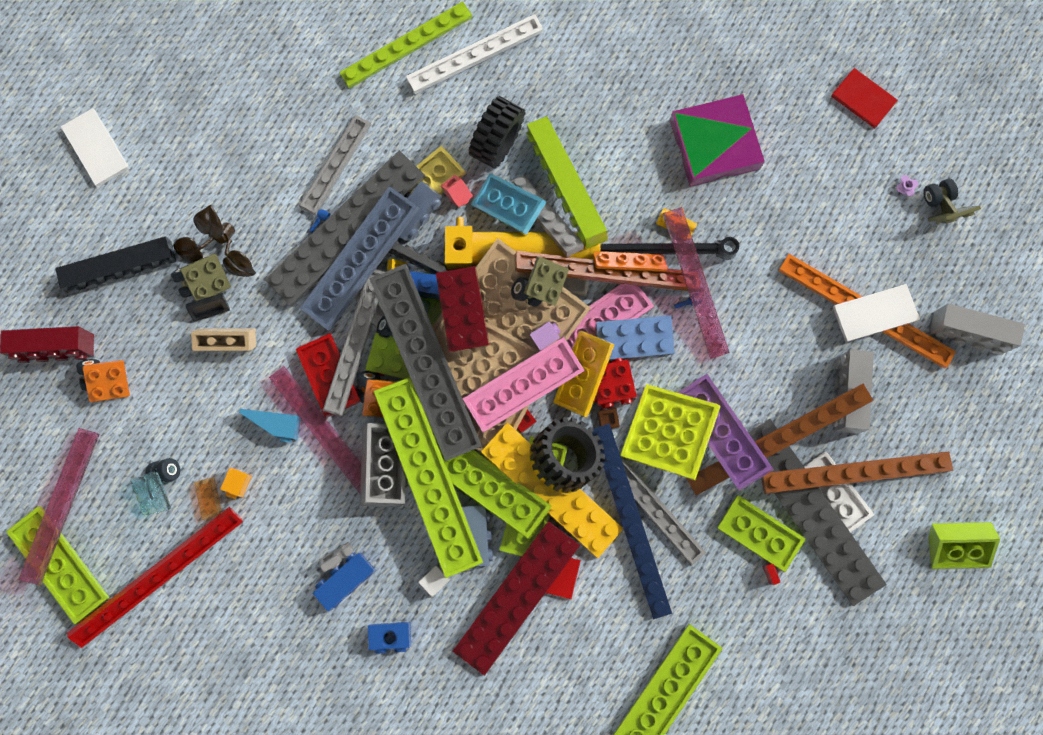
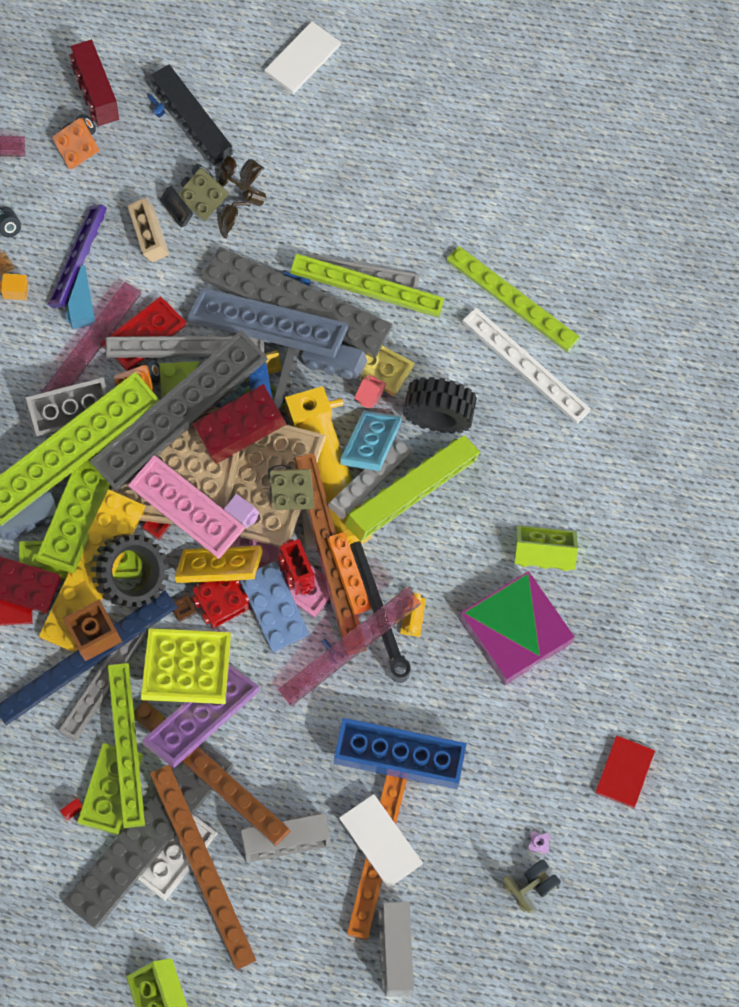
camera: 65 degrees right, 10 degrees down
none -> plate [47,204,107,308]
none -> dark orange brick [62,599,122,661]
none -> lime plate [108,663,145,828]
none -> blue hand [148,94,166,118]
none -> red brick [278,539,315,595]
none -> lime plate [290,253,445,318]
none -> blue brick [334,718,467,789]
none -> lime slope [514,525,578,571]

